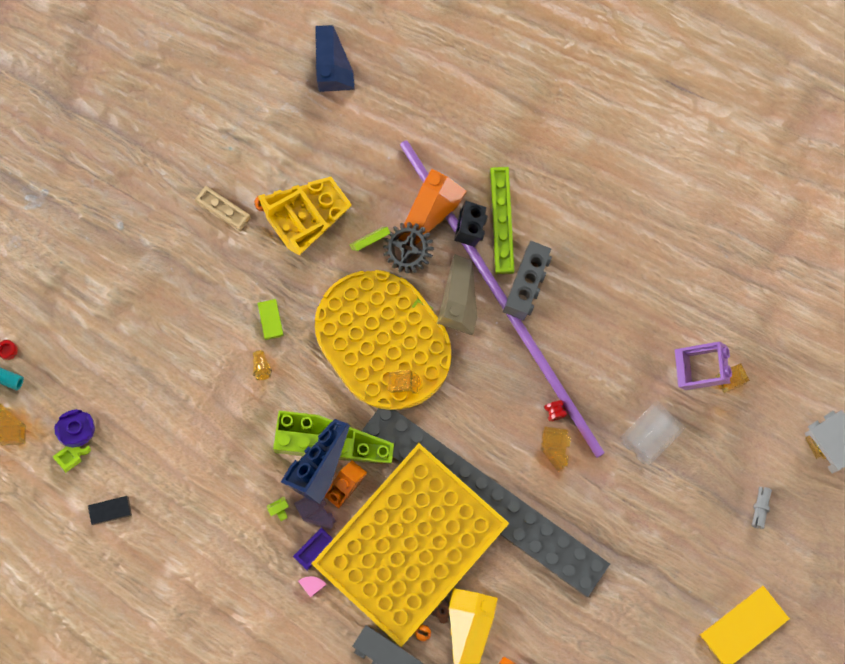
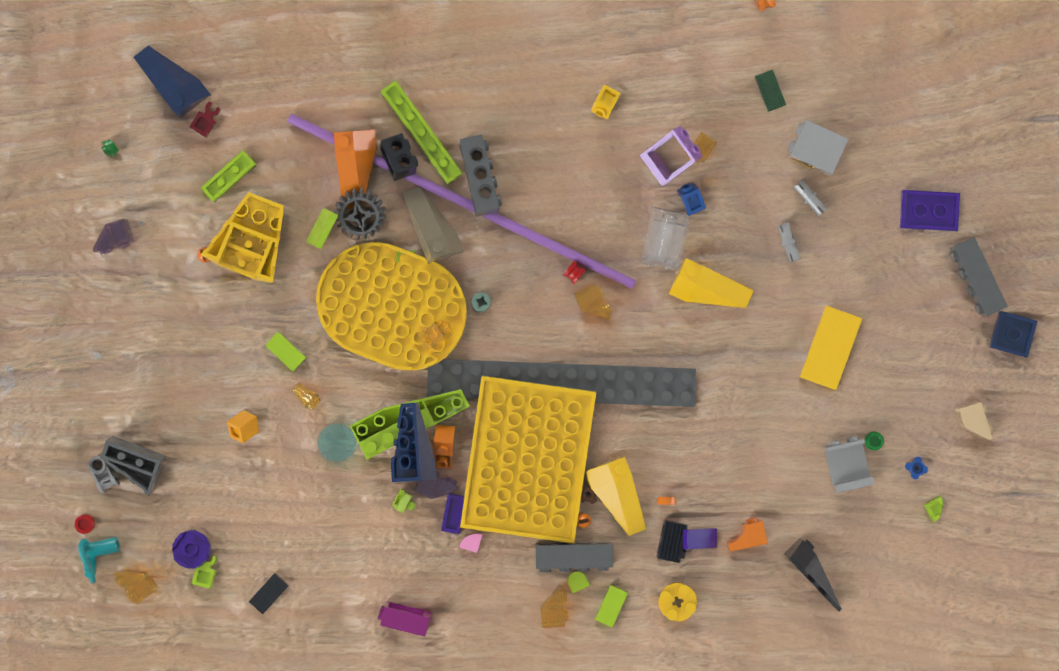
camera: 35 degrees left, 15 degrees up
tan tile [195,186,251,231] -> none
none -> light grey piece [88,455,120,493]
none -> clear purple slope [93,219,135,255]
none -> dark grey wedge [100,436,166,496]
none -> green plate [101,139,119,157]
none -> dark red plate [189,101,221,138]
none -> lime tile [201,150,257,202]
none -> light orange panel [227,411,259,443]
none -> clear light blue tile [318,423,356,462]
none -> magenta window [378,601,432,637]
none -> sand green wheel [471,292,491,313]
none -> yellow bracket [591,85,621,119]
none -> yellow wedge [669,258,754,308]
none -> blue bracket [677,183,706,216]
none -> clear green tile [754,69,786,112]
none -> light grey pin [793,179,827,216]

